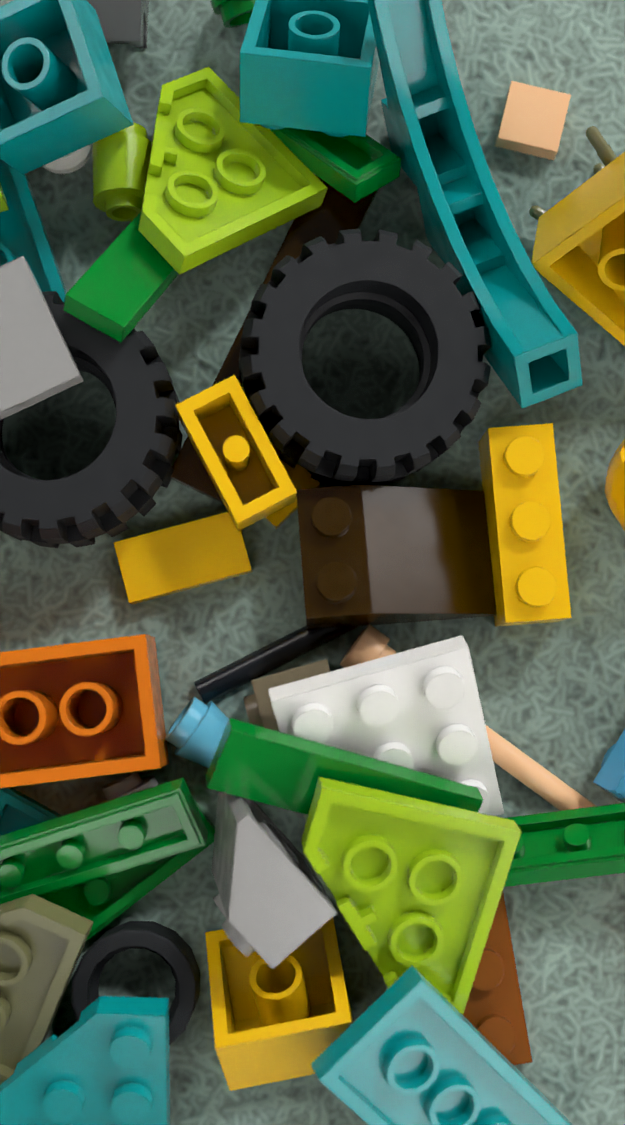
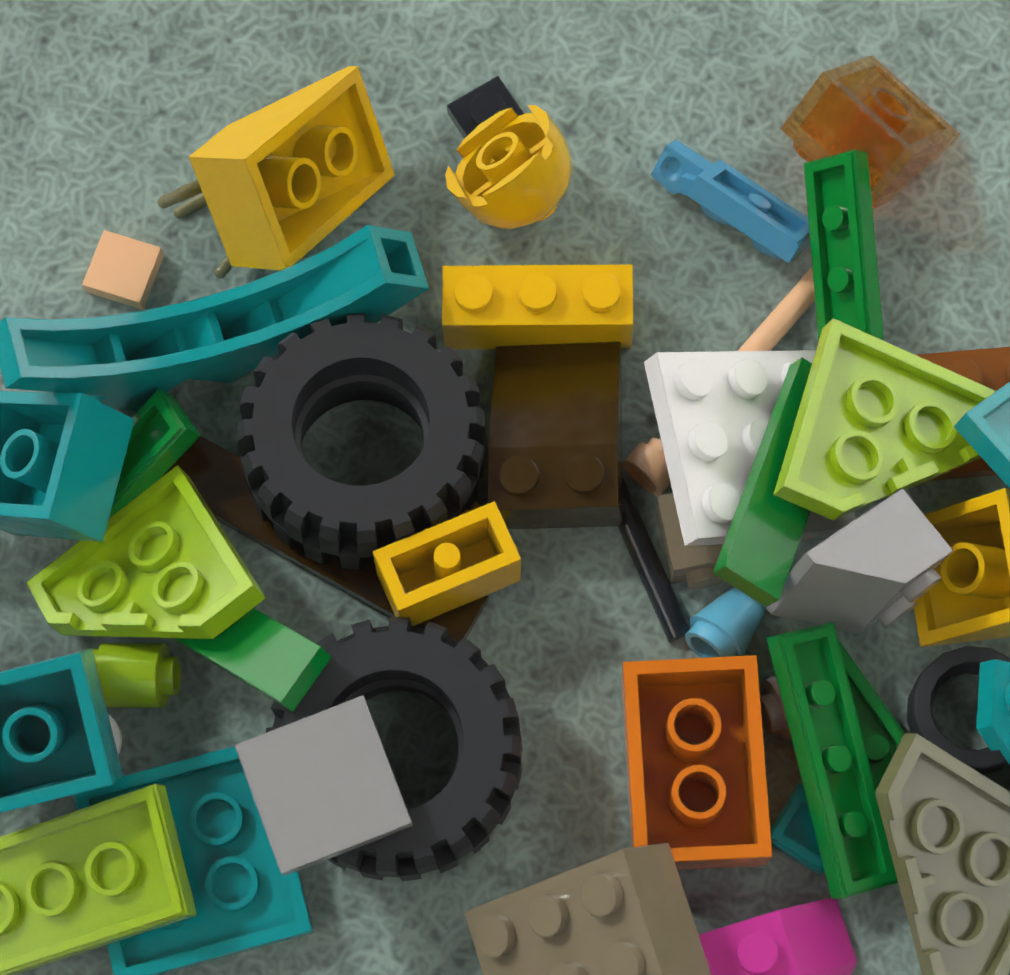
camera: 80 degrees left, 10 degrees down
yellow tile [113,512,253,604] -> none

